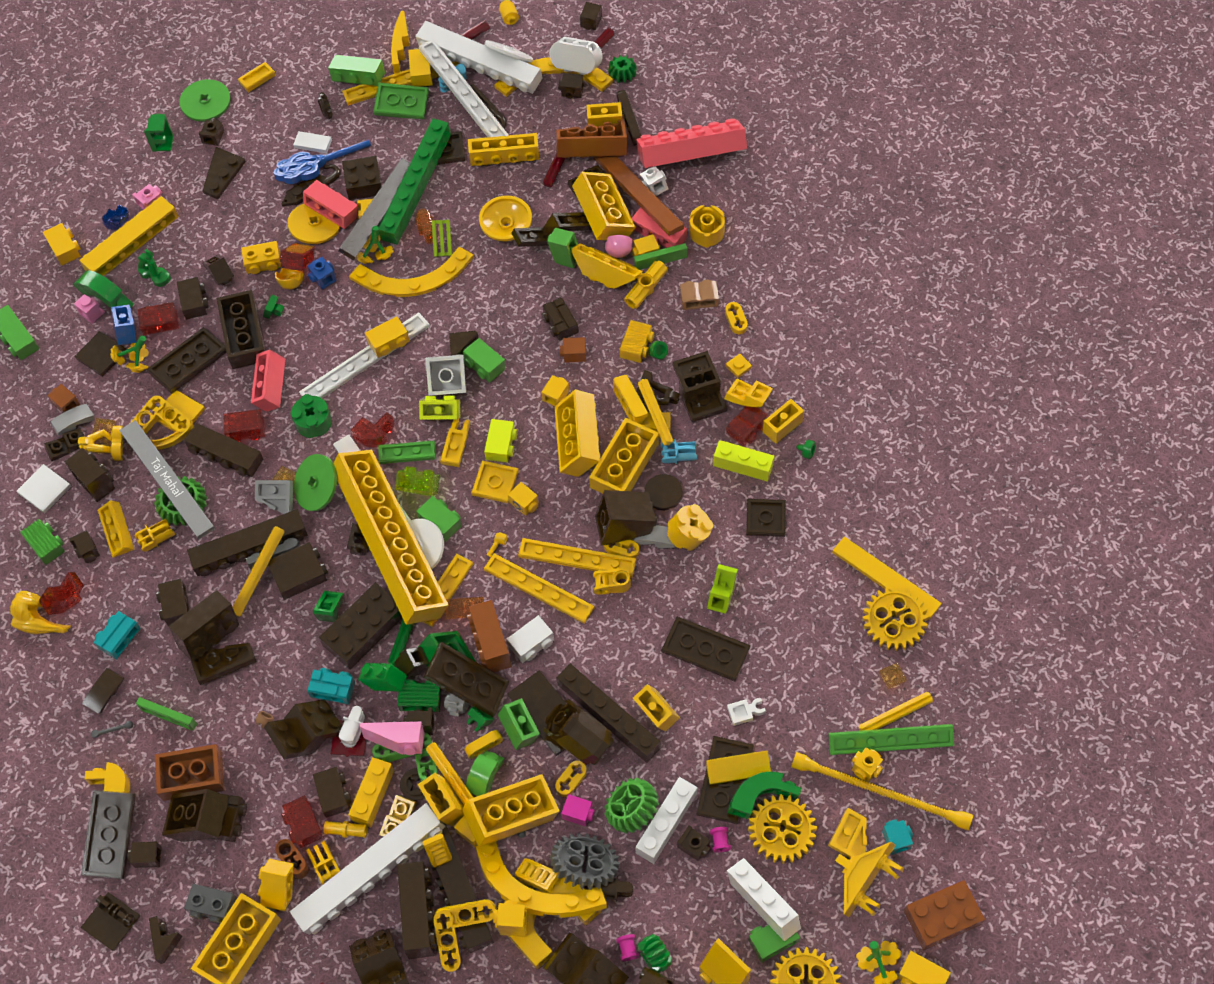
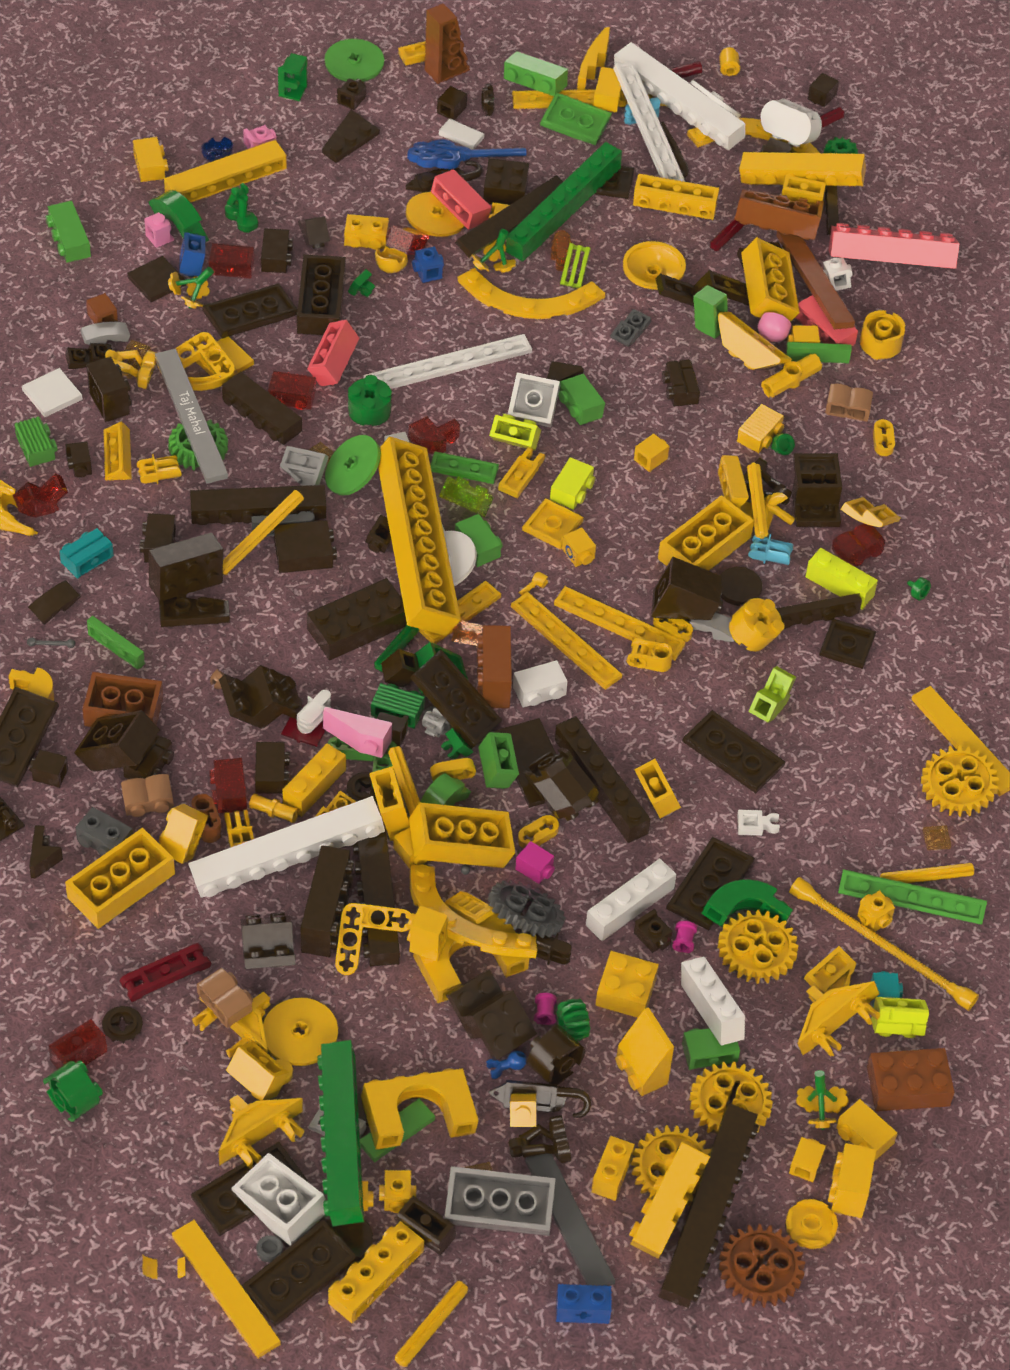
camera: 10 degrees right, 10 degrees down
teal brick [307,668,355,705] -> none
green slope [313,591,343,622] -> none
green brick [358,663,407,692] -> none
yellow brick [365,316,410,358] -> none
yellow slope [422,833,452,867] -> none
yellow brick [555,389,600,477] -> none
dark orange brick [560,337,586,363] -> none
bright green gear [604,778,659,834] -> none
yellow slope [706,751,771,785] -> none
yellow plate [726,353,752,378] -> none
yellow brick [763,399,804,444] -> none
none -> medium nougat brick [121,774,174,817]
none -> dark orange wedge [425,3,470,84]
none -> dark brown brick [437,86,467,120]
none -> yellow brick [595,951,659,1018]
none -> dark grey slope [610,309,651,347]
none -> yellow brick [739,152,866,186]
none -> yellow plant [764,493,795,525]
none -> dark brown plate [776,593,862,629]
none -> neon yellow brick [871,997,929,1038]

